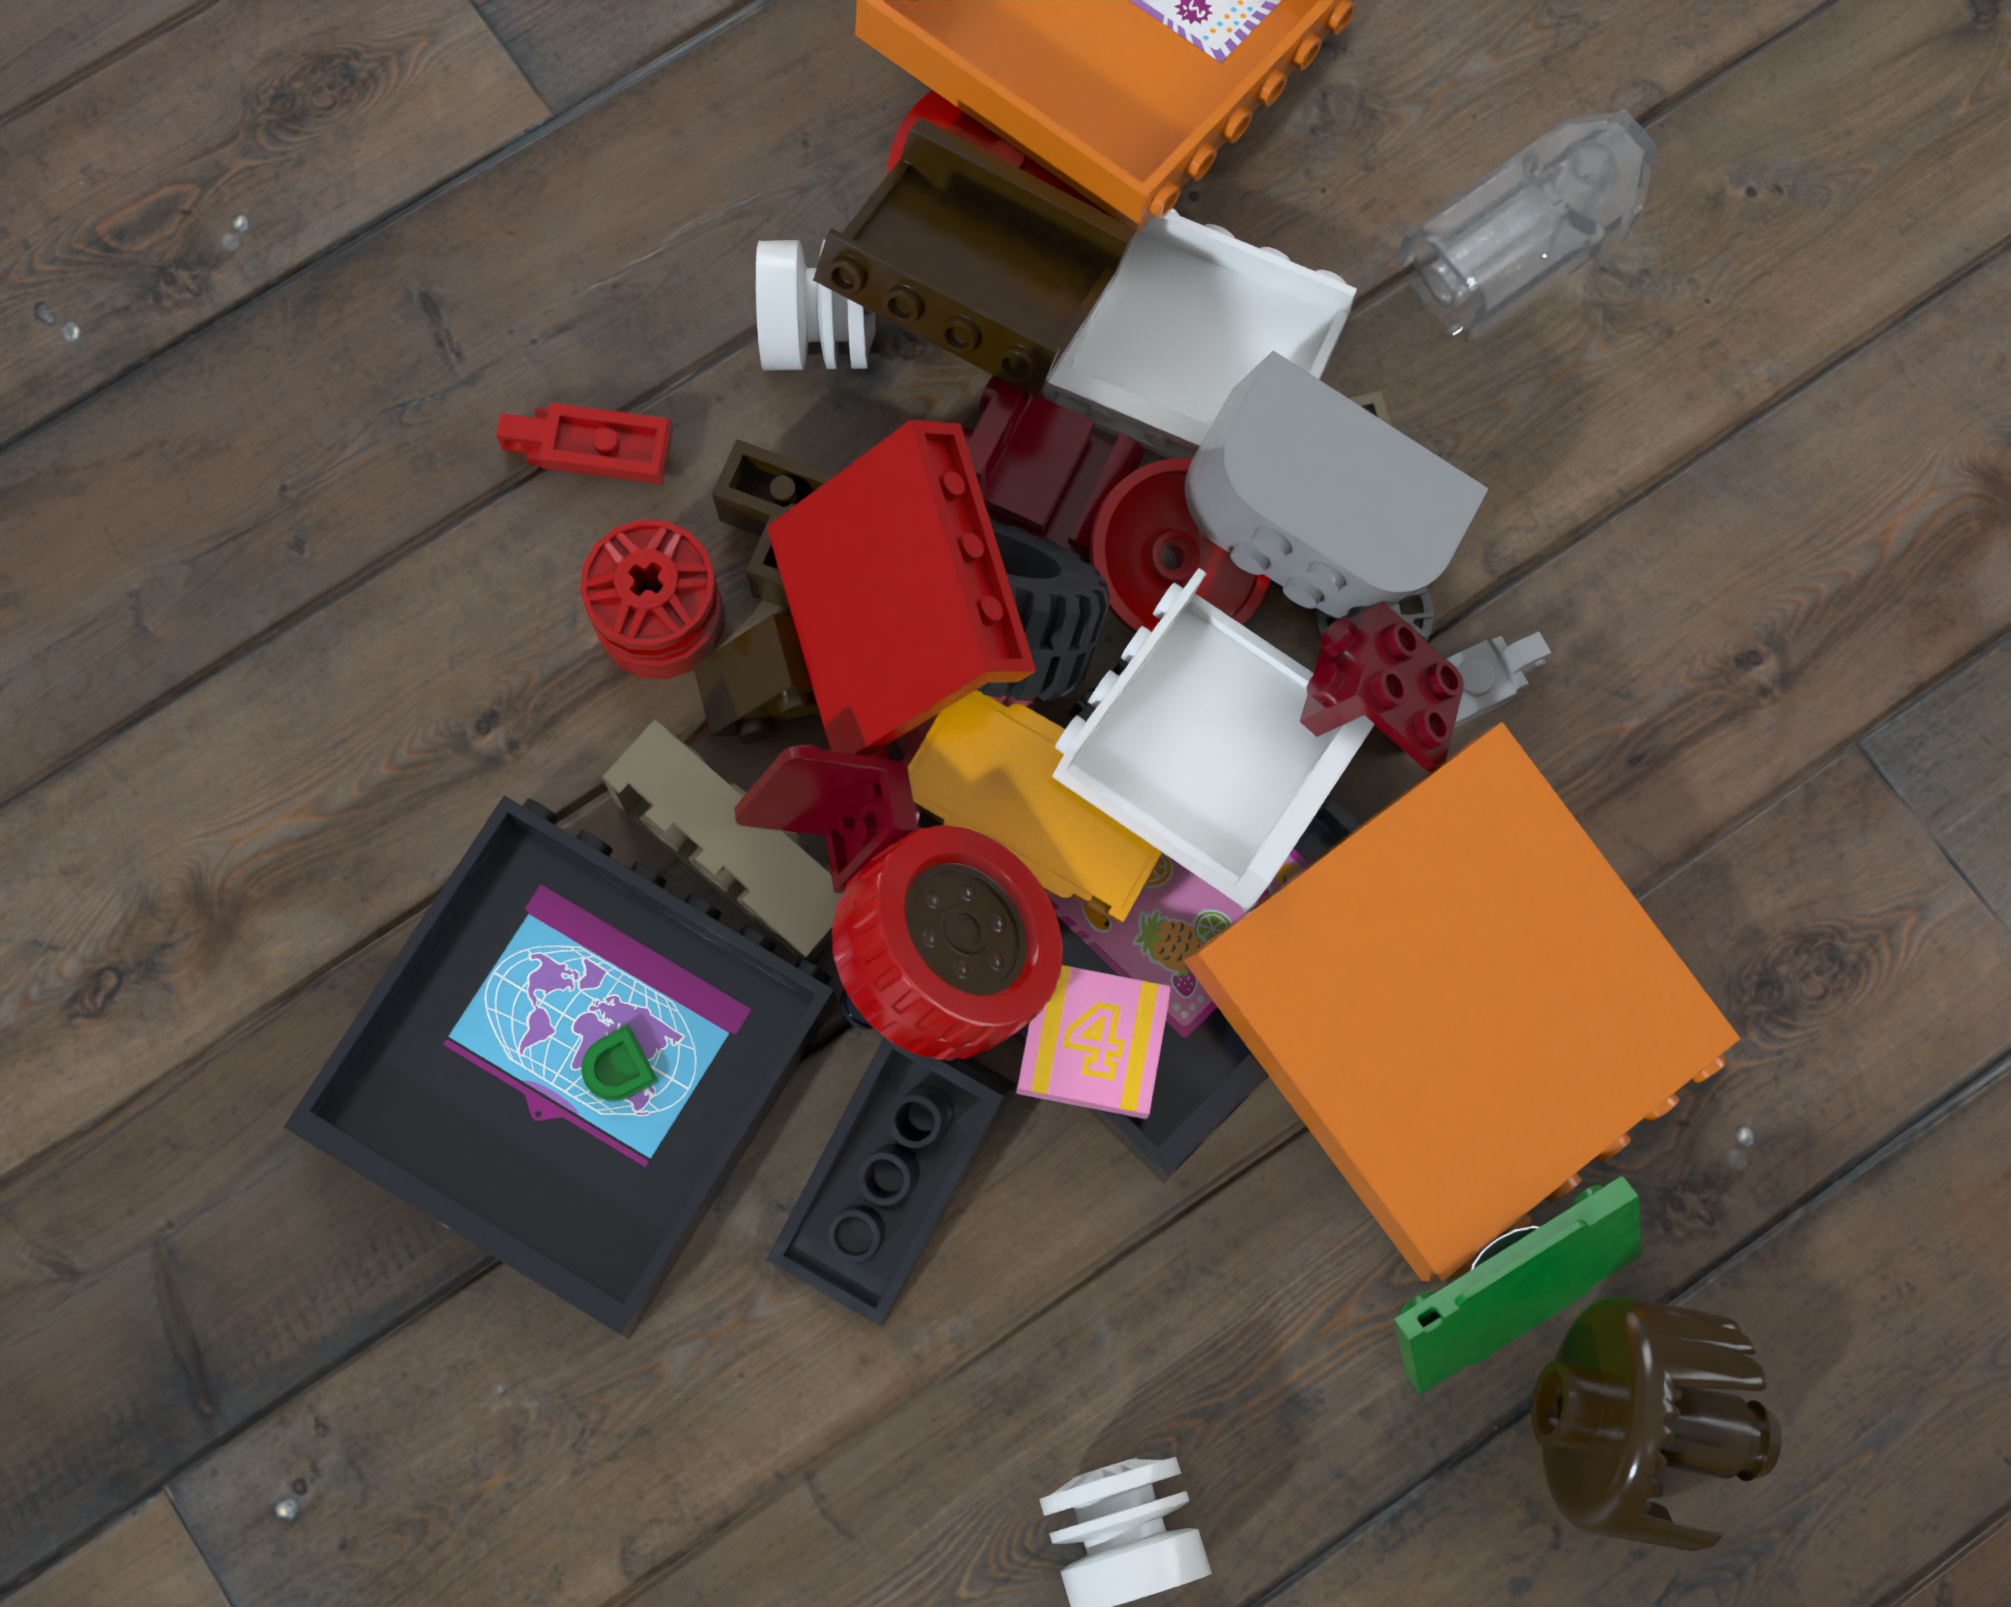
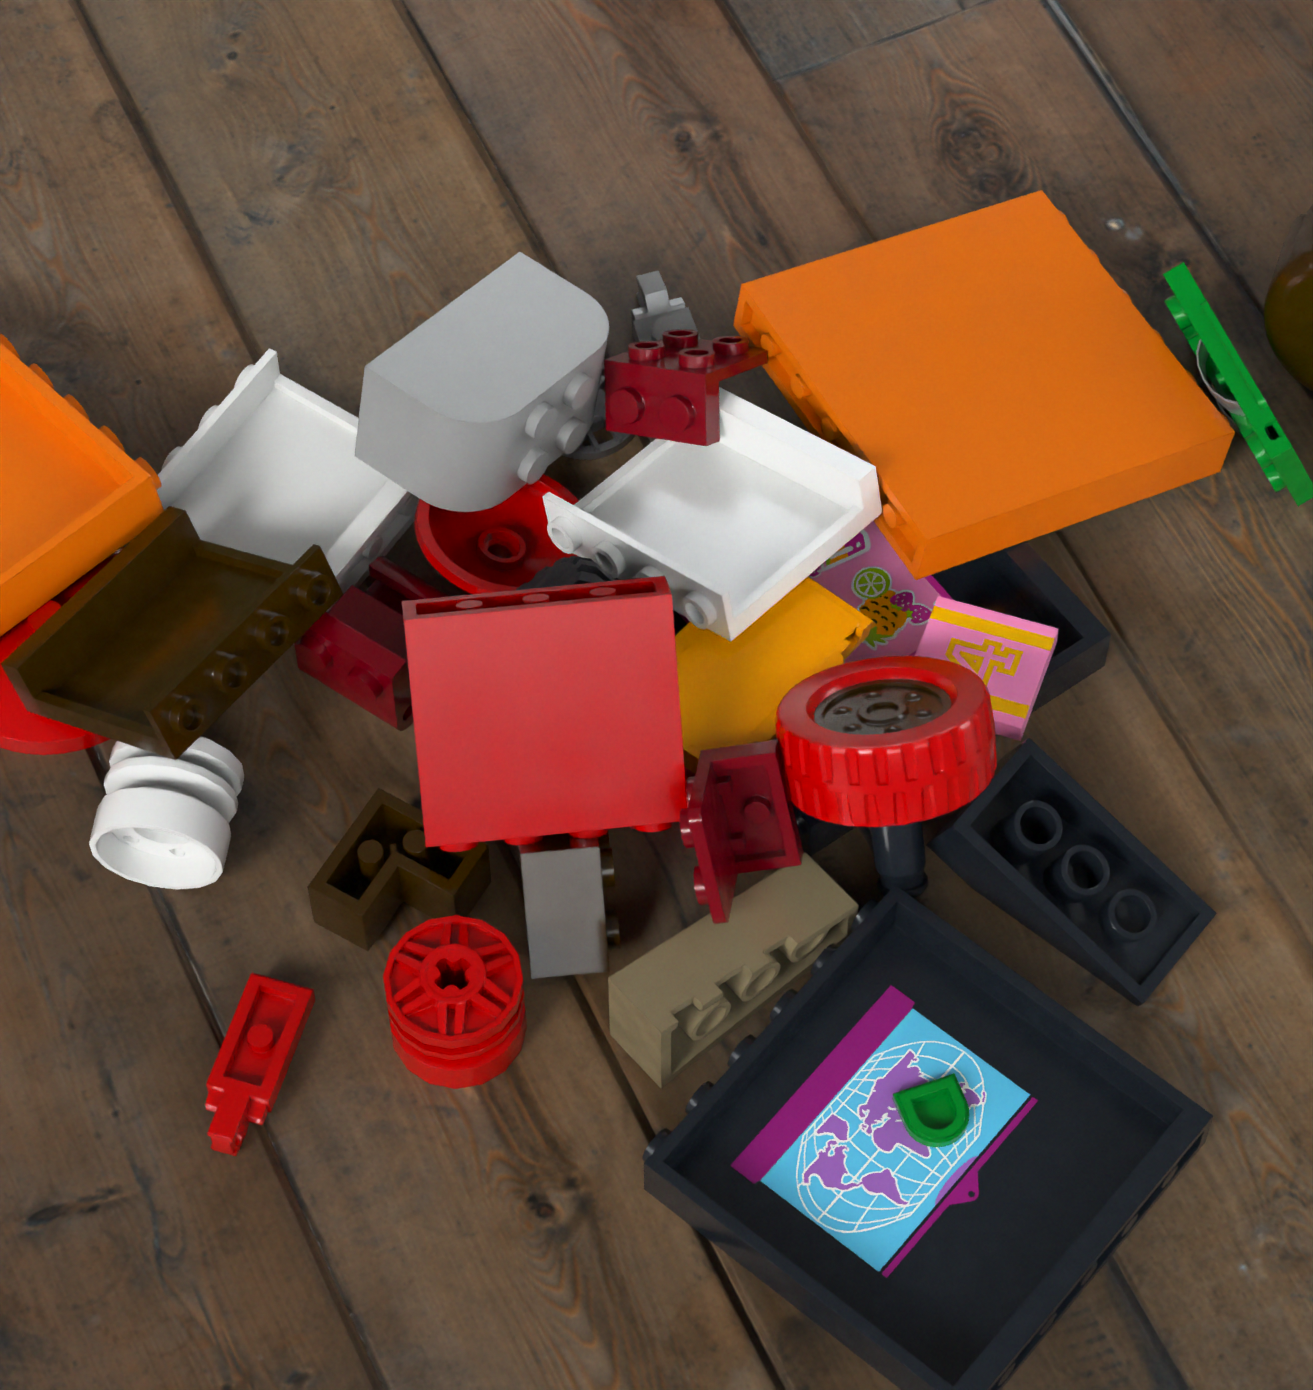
camera: 80 degrees left, 15 degrees down
clear brick [1398,108,1657,344] -> none

